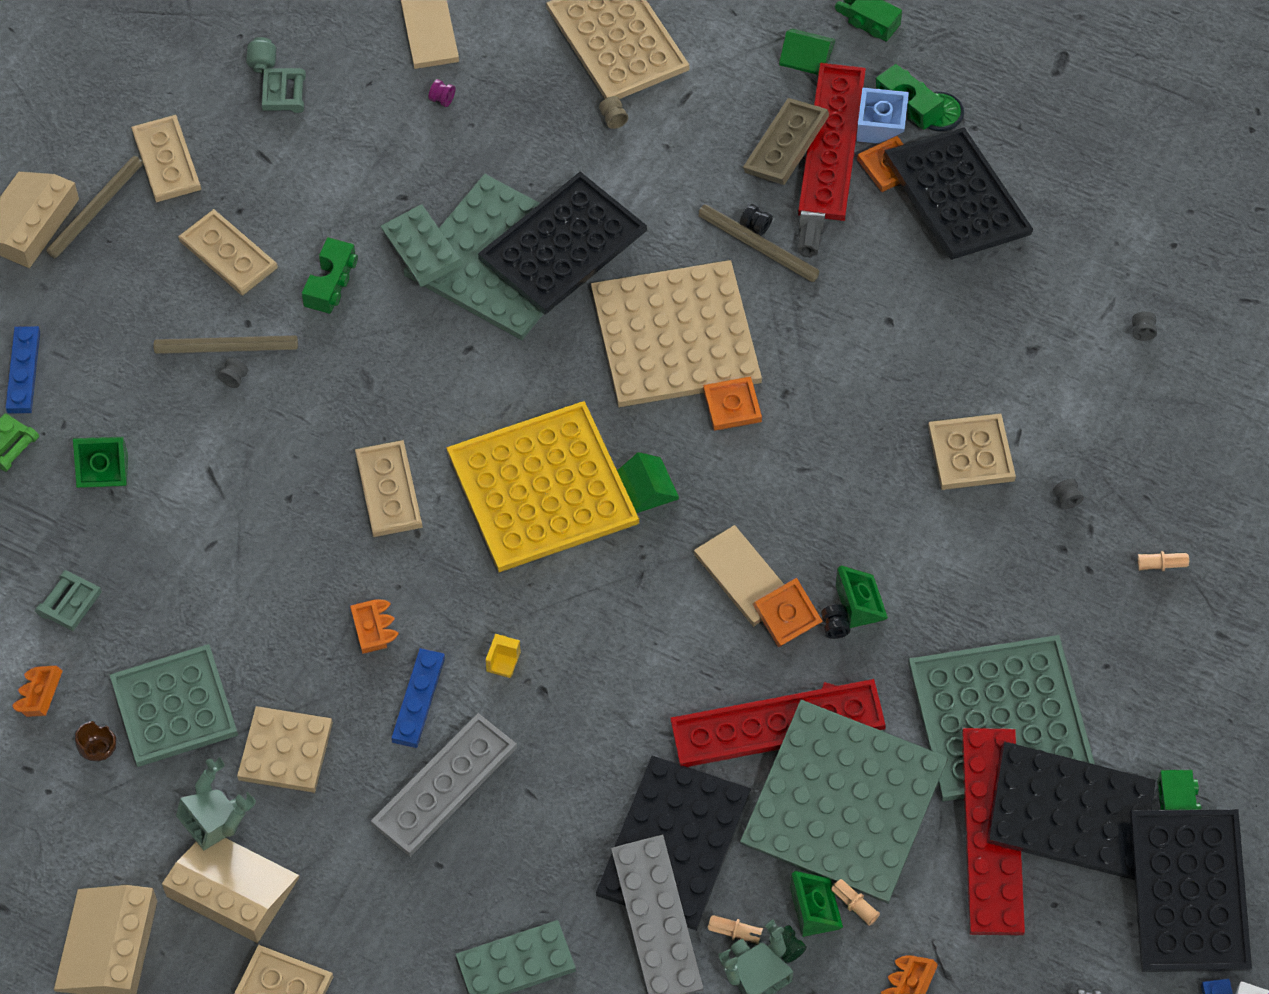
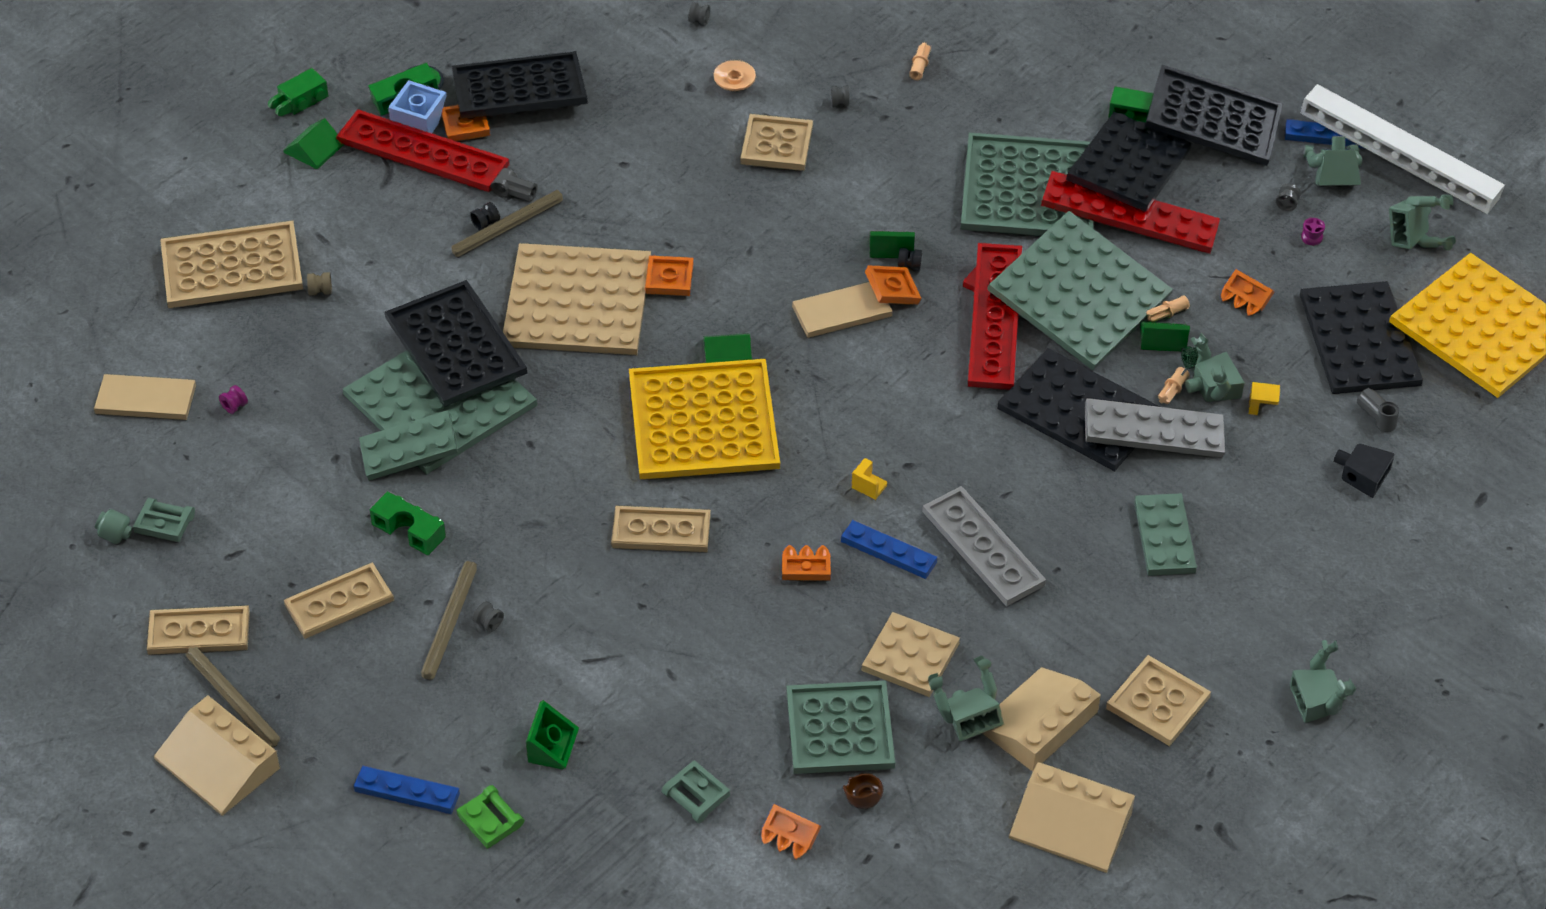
camera: 75 degrees left, 10 degrees down
dark tan plate [743,98,829,185] -> none
none -> light nougat dish [714,60,756,91]

